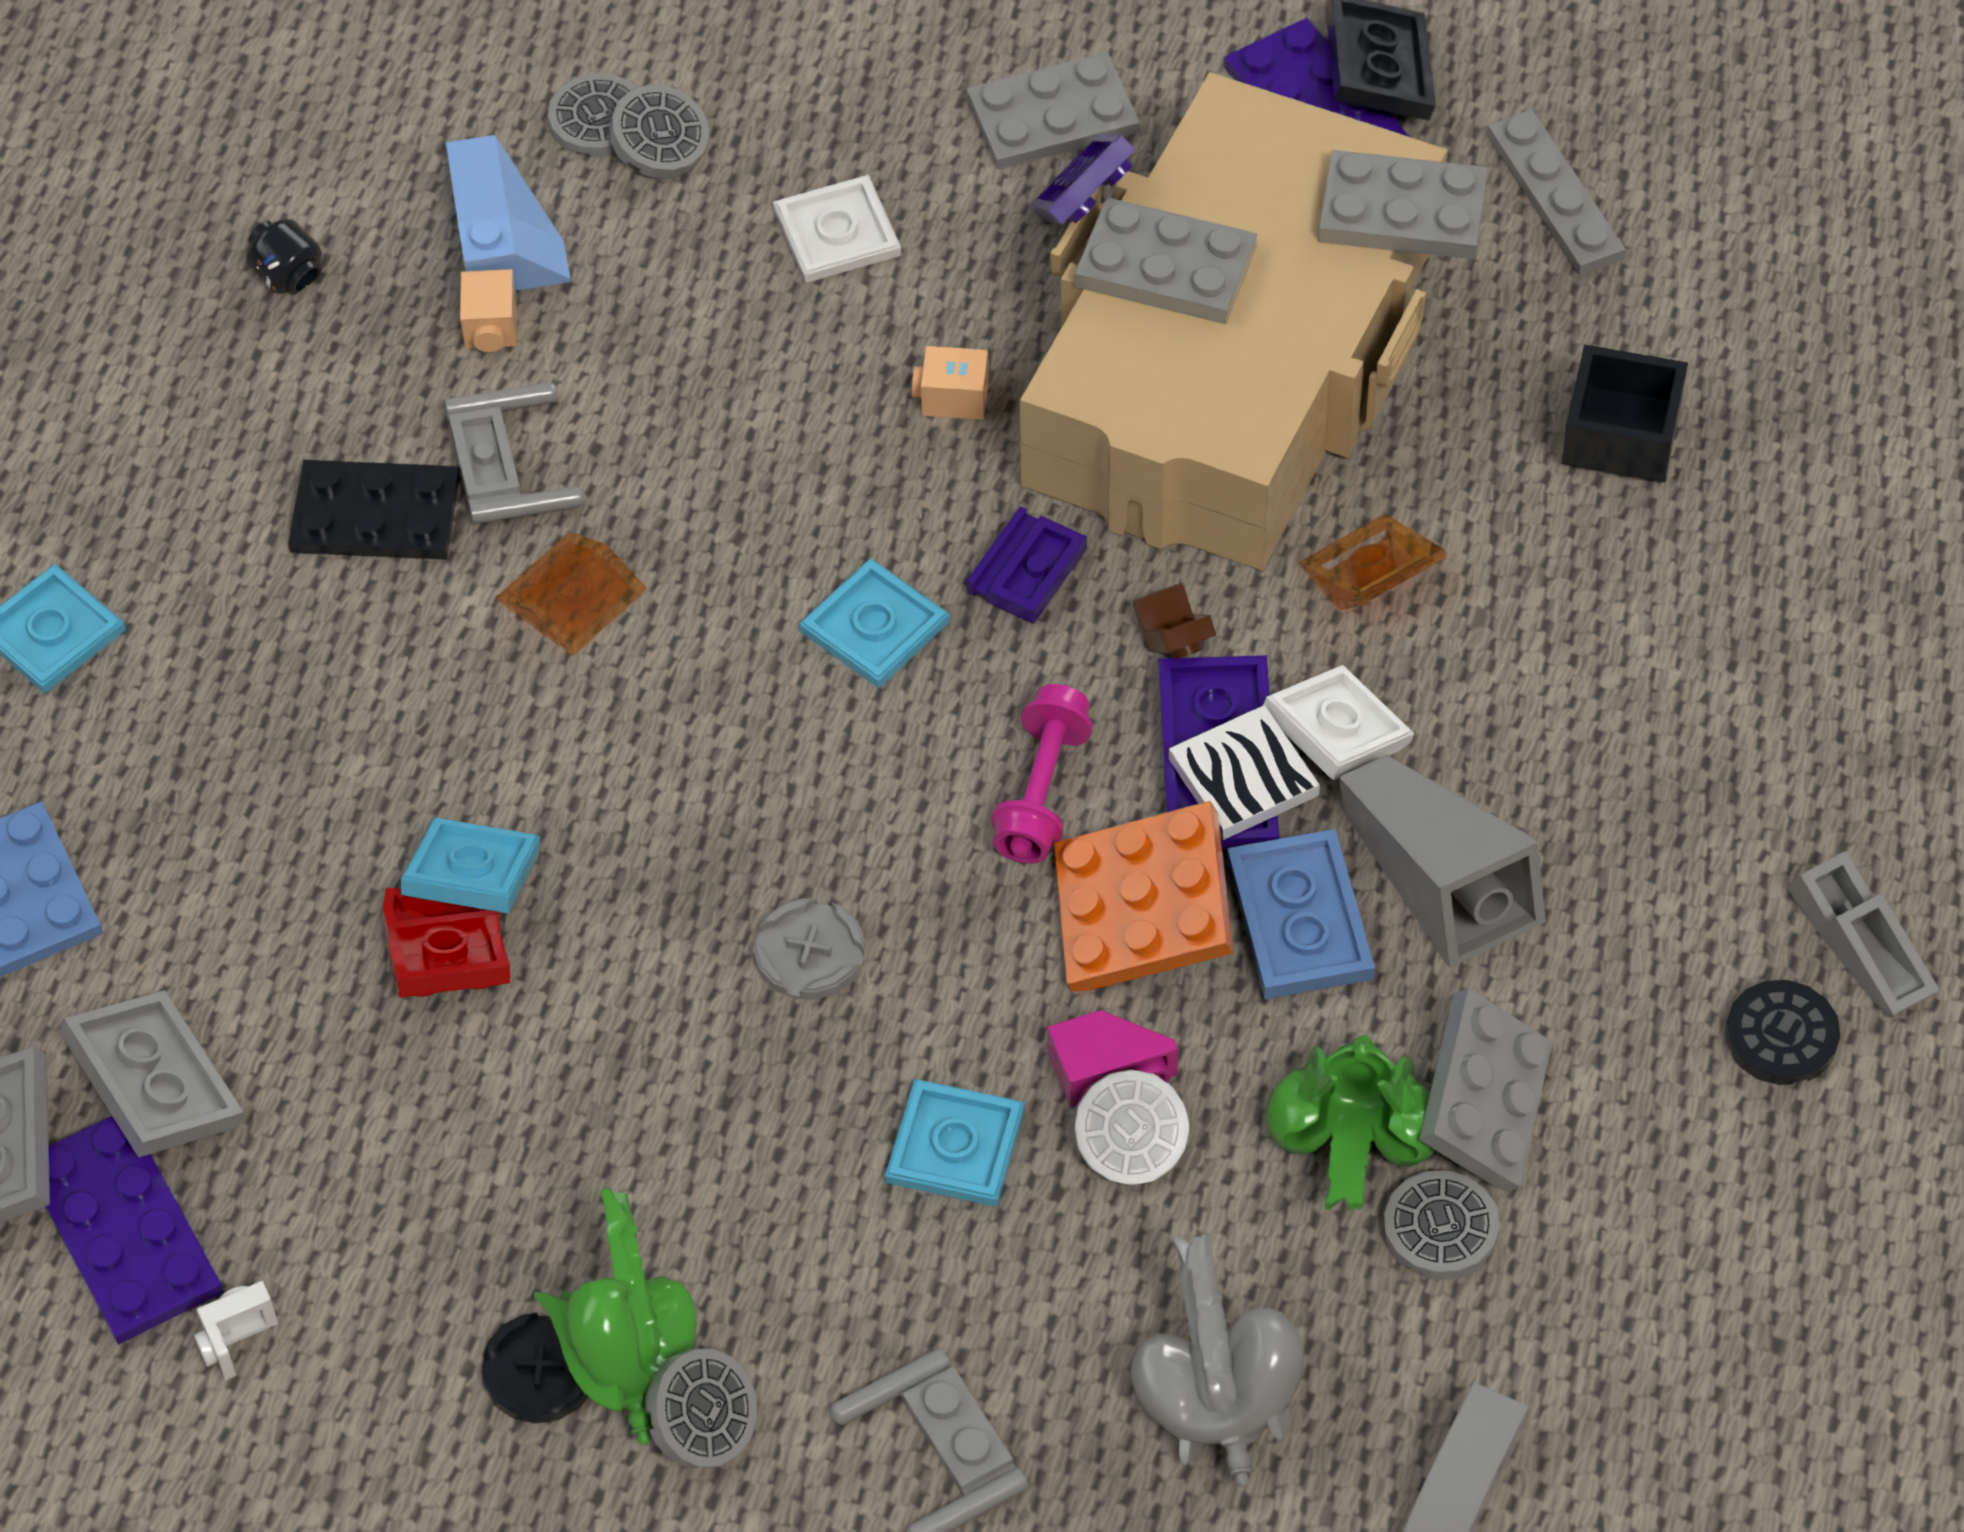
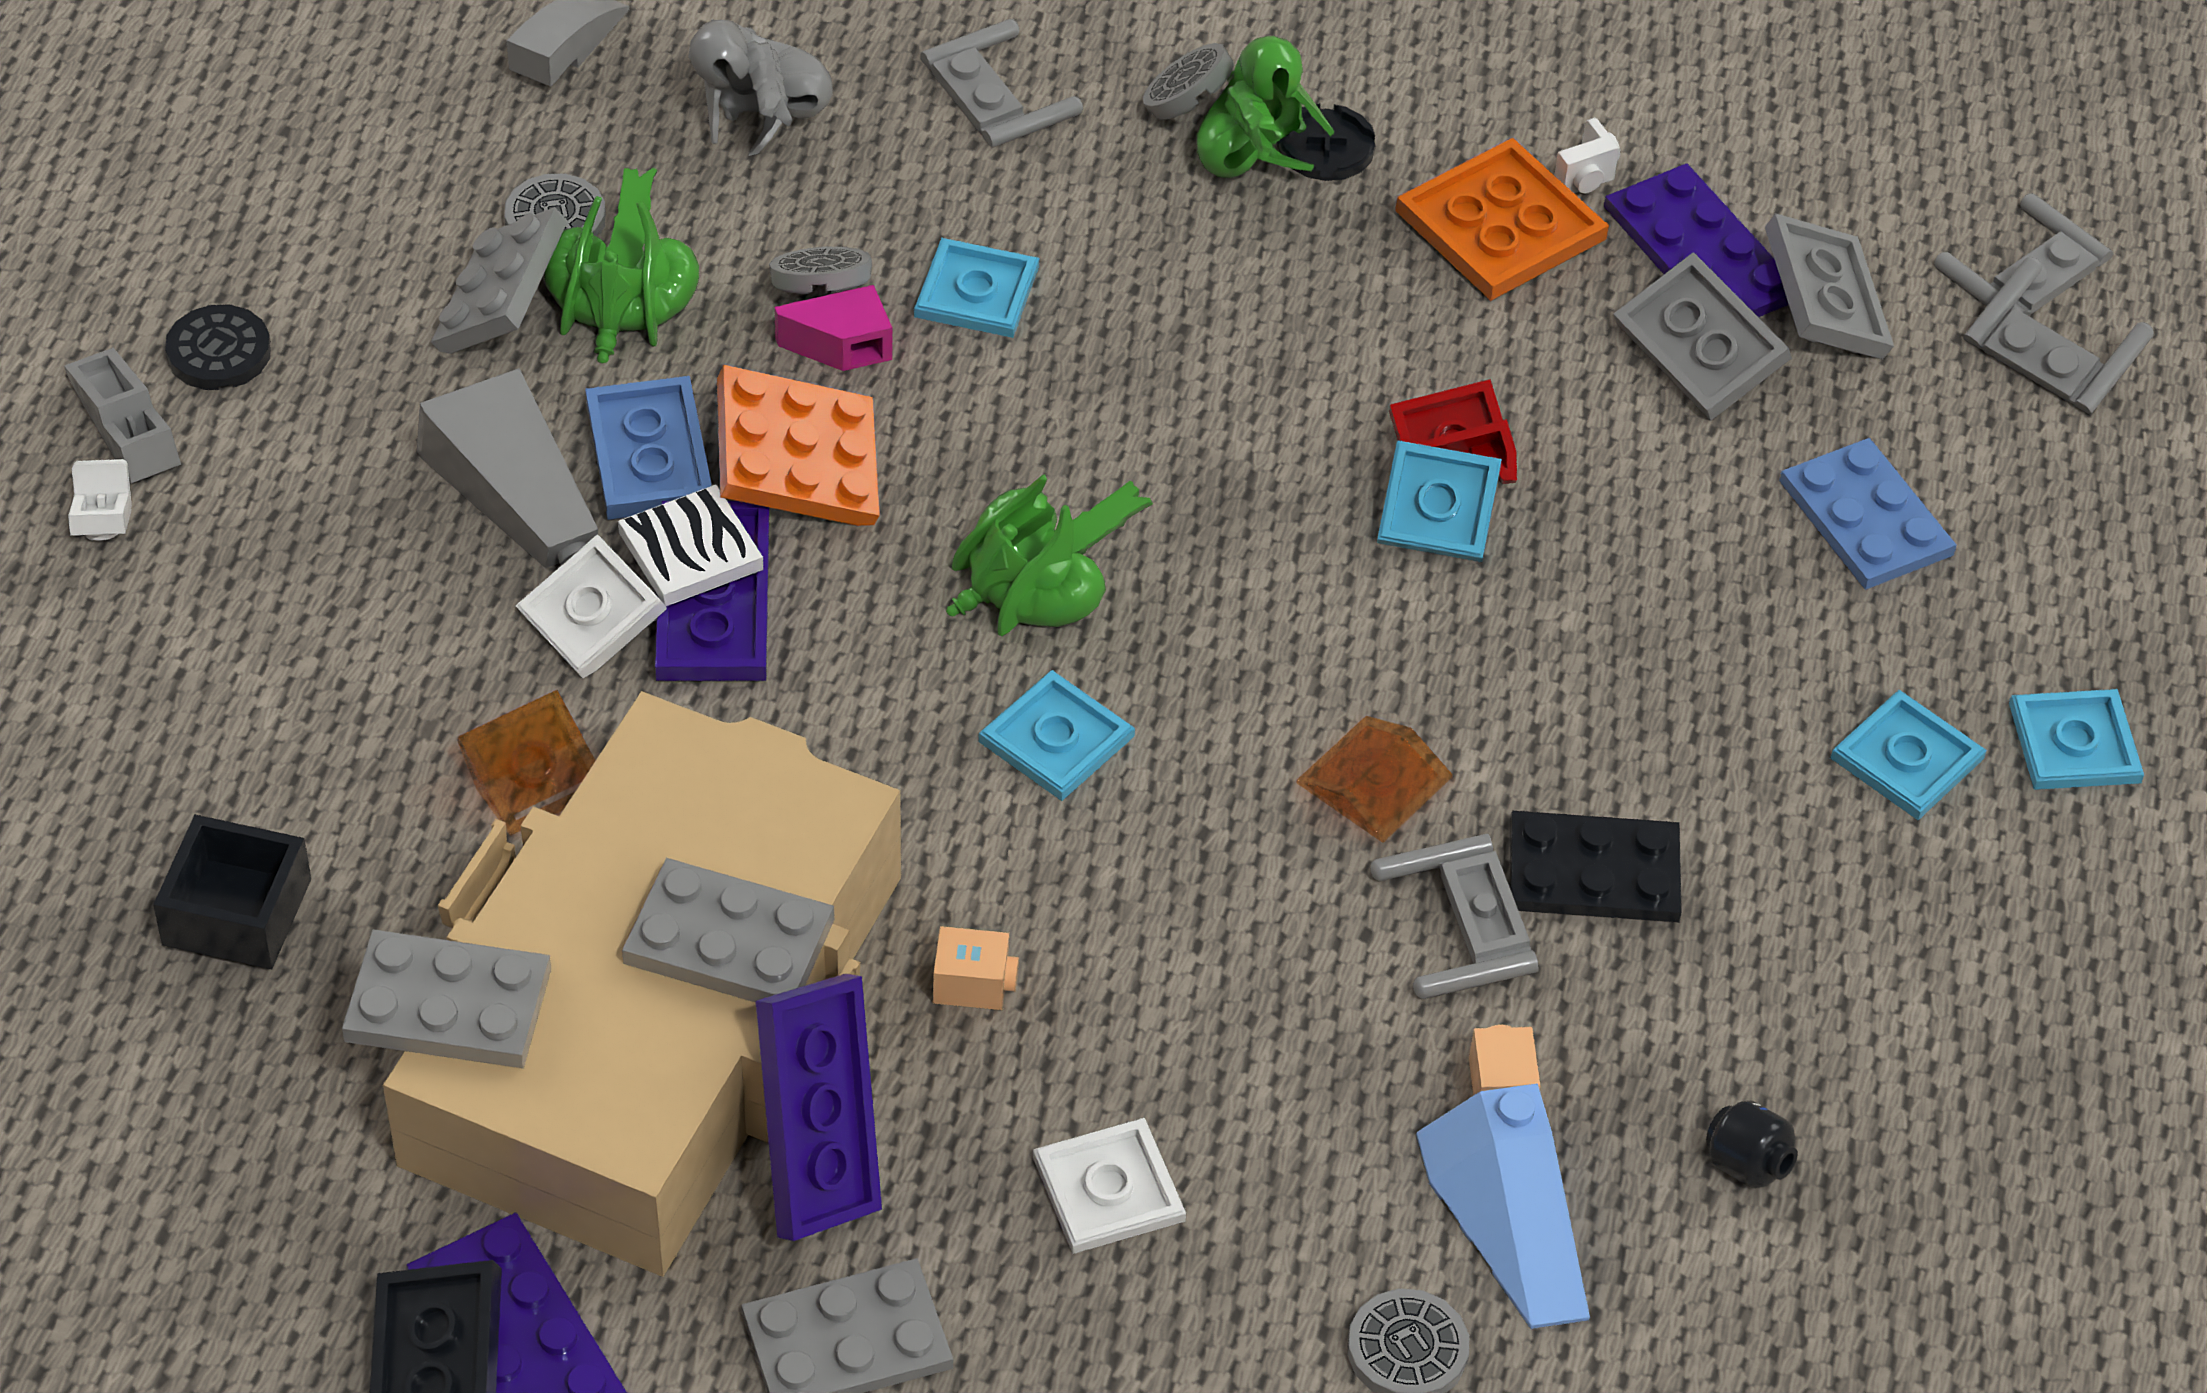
camera: 175 degrees right, 5 degrees down
light grey tile [609,84,710,179] -> none
light grey tile [753,898,865,1000] -> none
dark purple plate [967,506,1087,624] -> none
dark pink piece [991,684,1092,864] -> none
reddish brown bracket [1133,584,1217,658] -> none
light grey plate [1487,109,1626,276] -> none
none -> white bracket [68,459,131,540]
none -> bright green hair [946,474,1153,636]
none -> orange plate [1396,138,1609,301]

